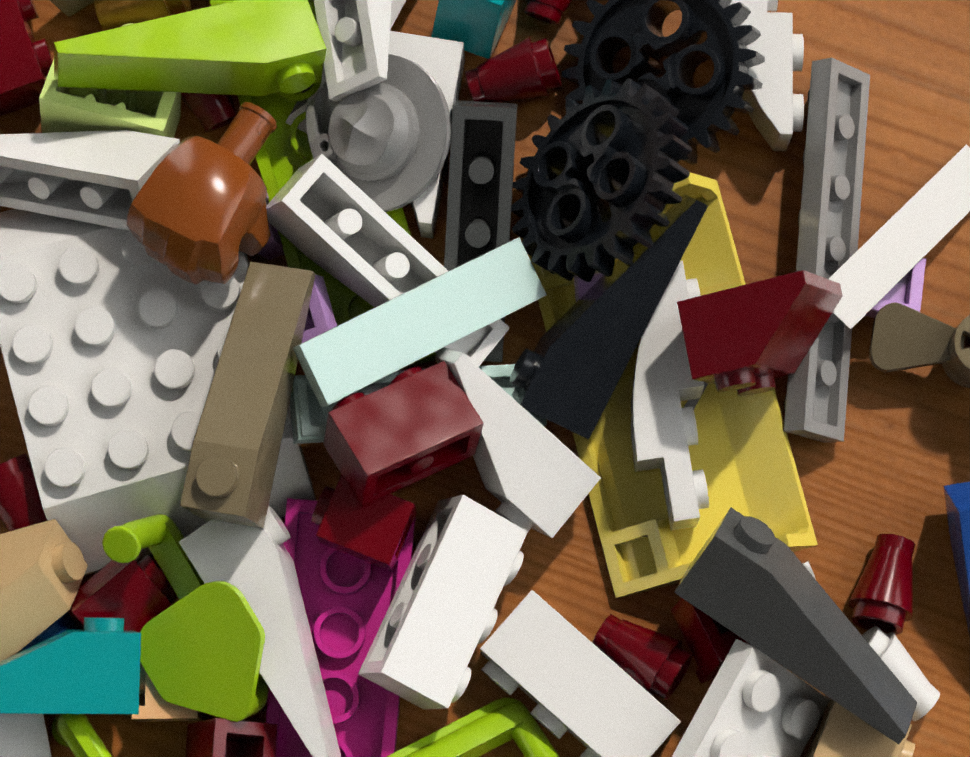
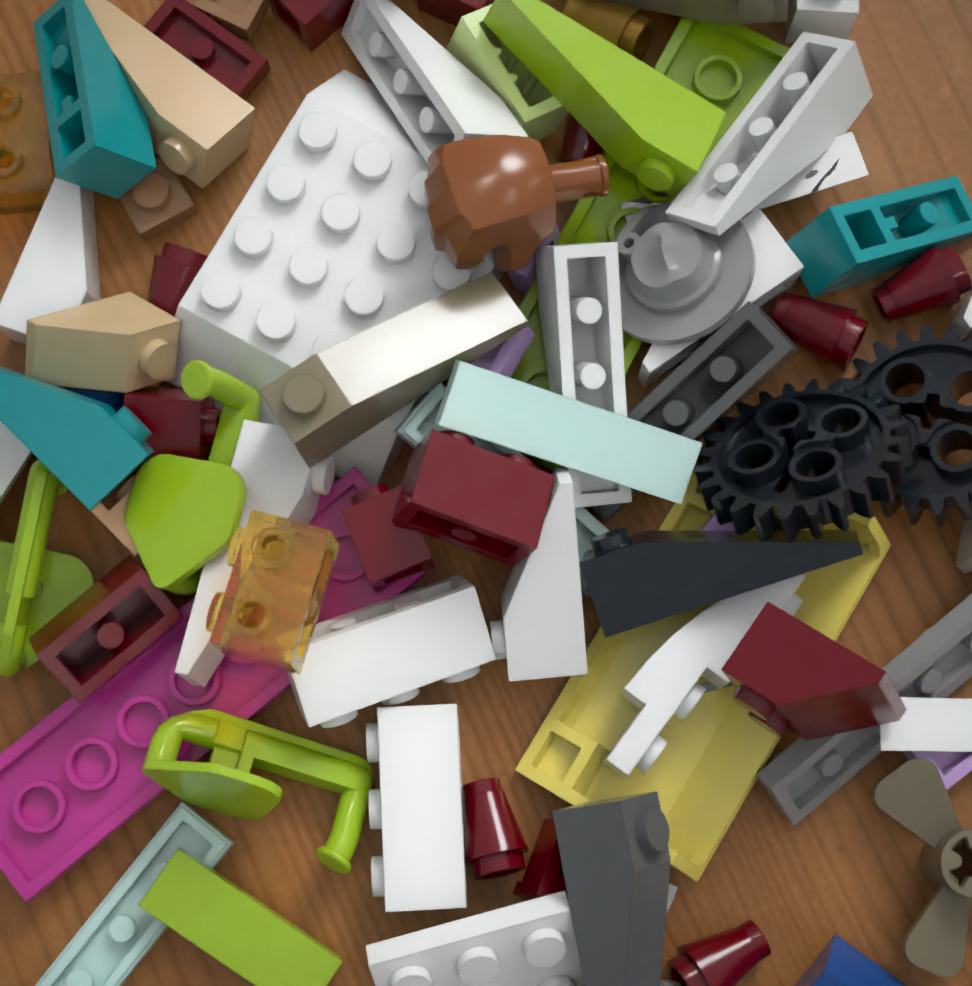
camera: 45 degrees right, 0 degrees up
none -> clear yellow brick [206,509,340,675]

